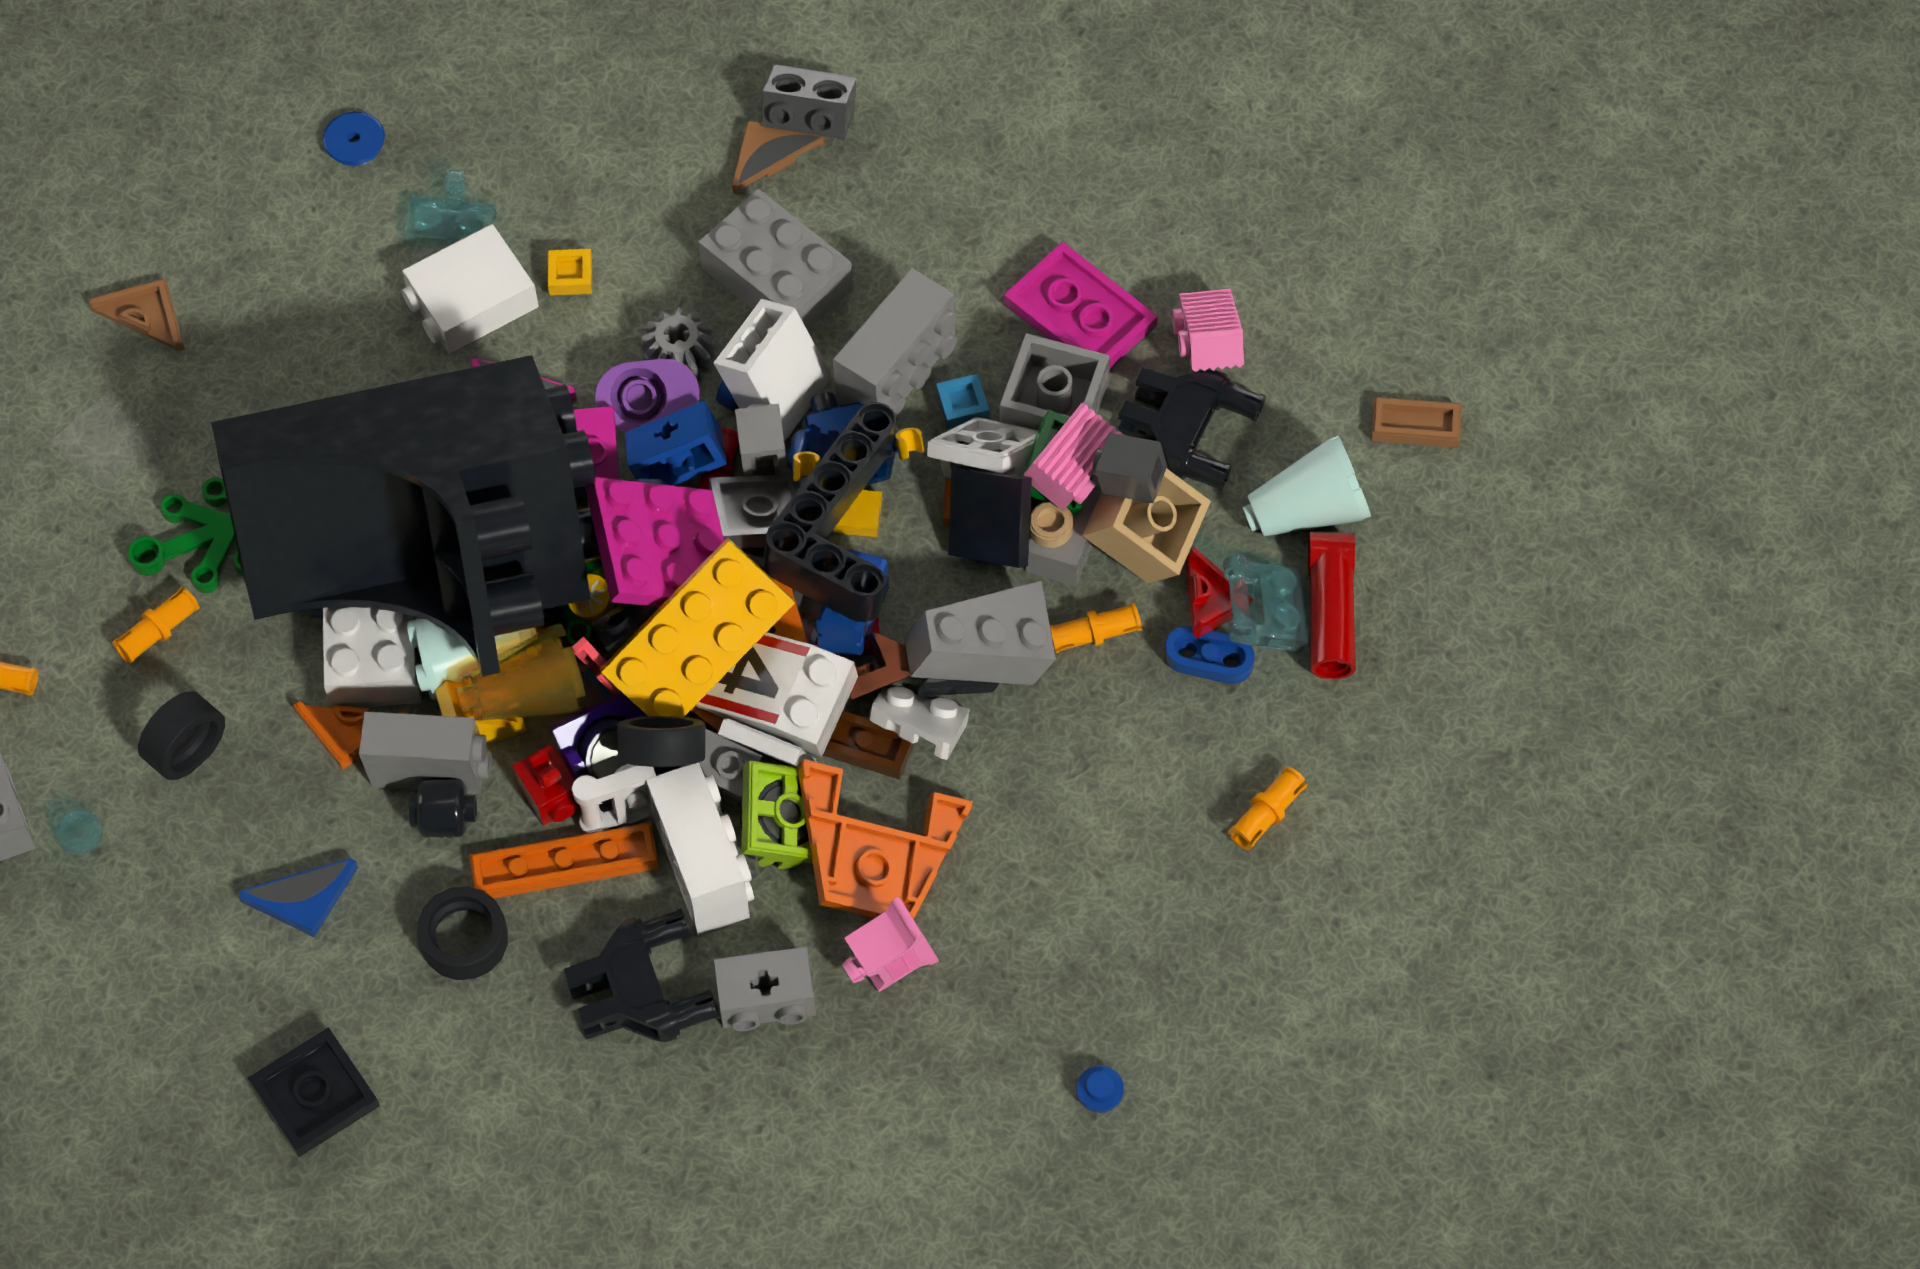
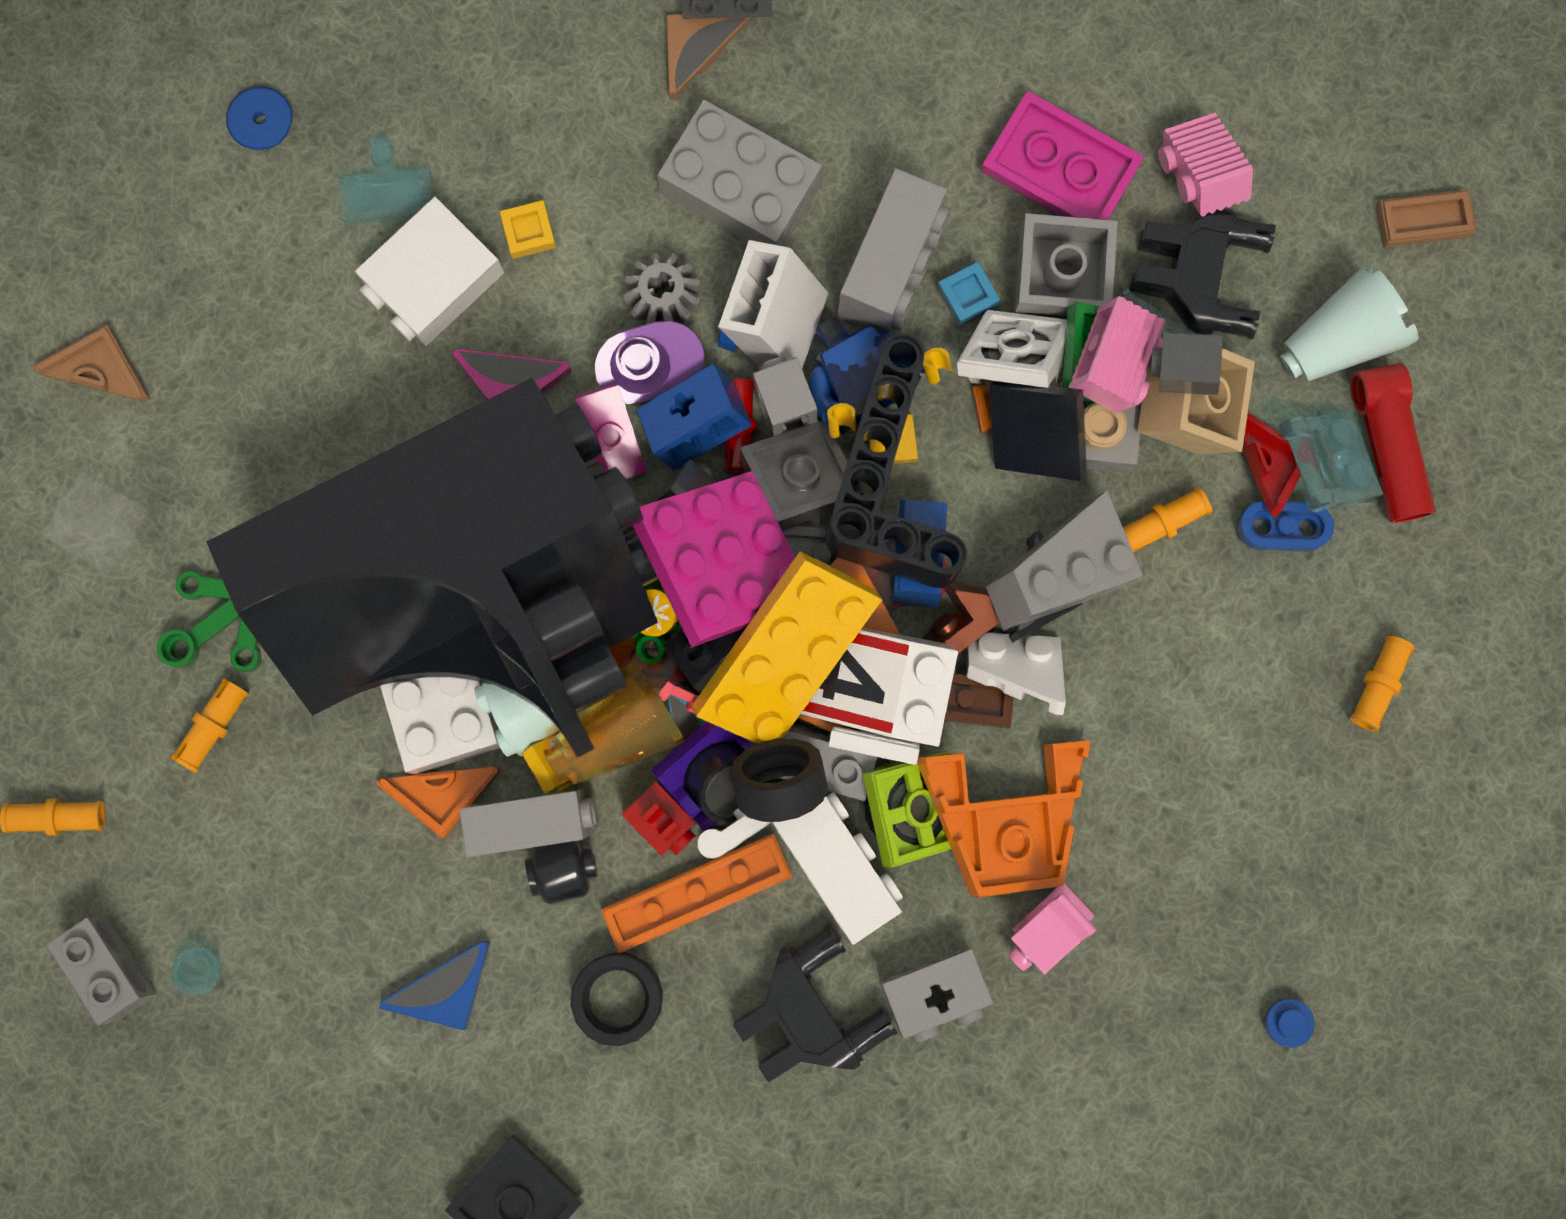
camera: 15 degrees left, 20 degrees up
black tyre [138,691,225,780] -> none

